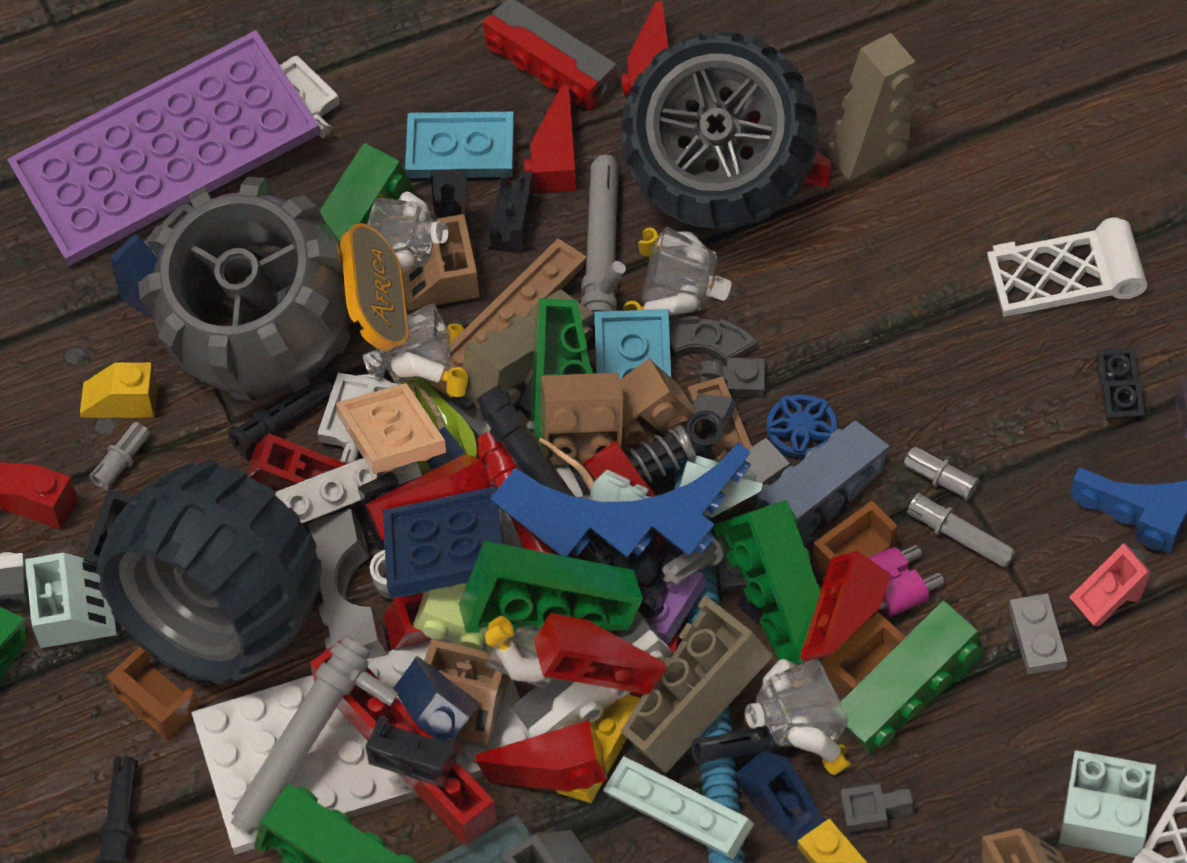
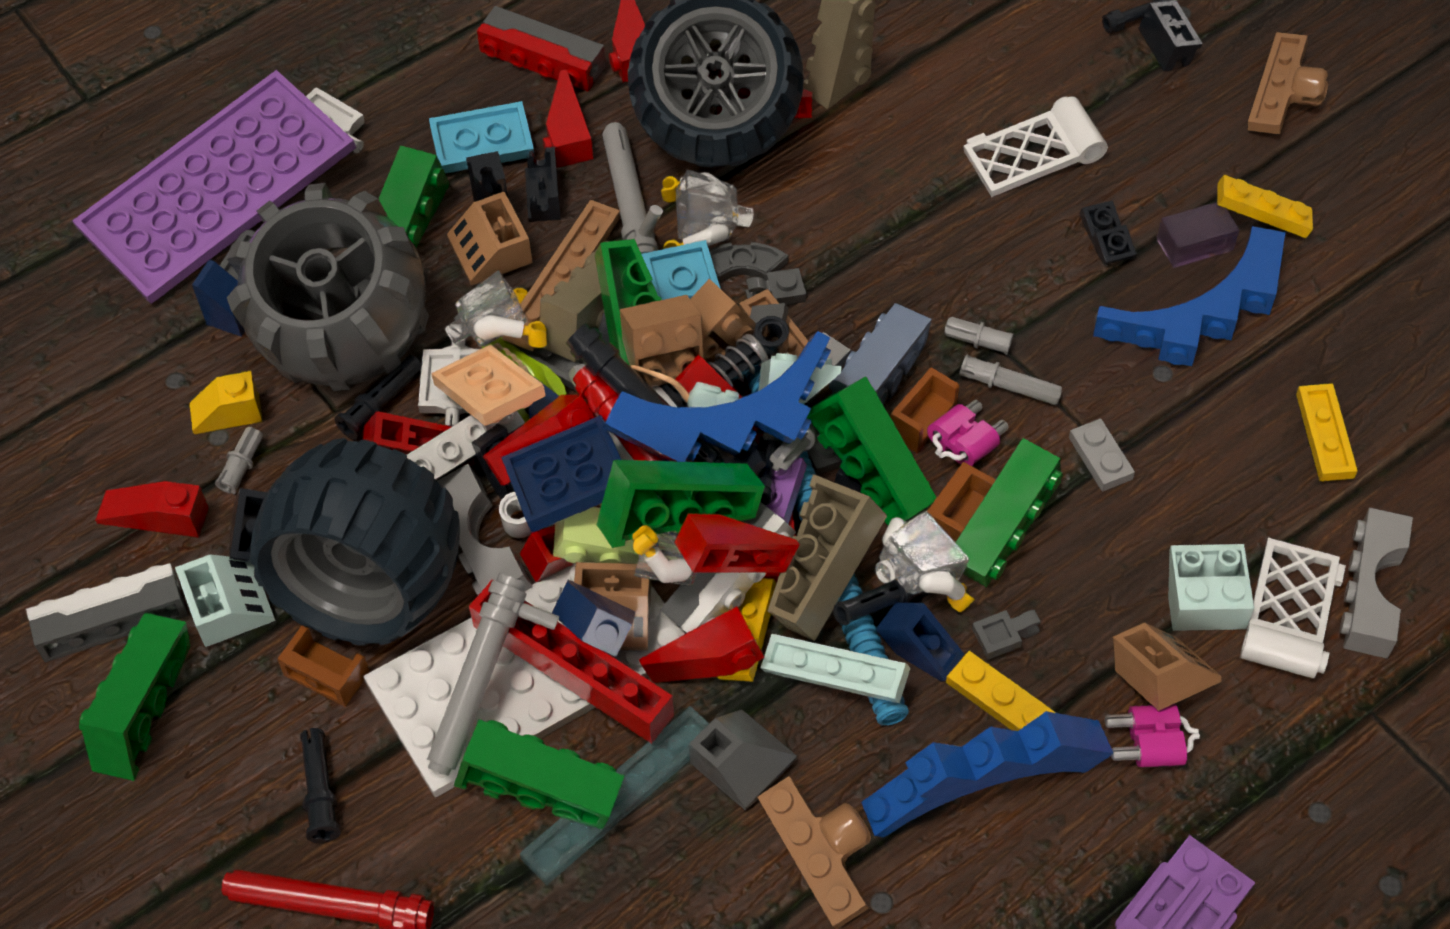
camera: 15 degrees left, 0 degrees up
tile [340,223,409,351] -> none
black hinge [365,716,461,788] -> none
clear torso [367,192,448,274] -> none
blue wheel [767,394,837,458] -> none
red slope [800,550,891,662] -> none
coral slope [1070,543,1151,627] -> none

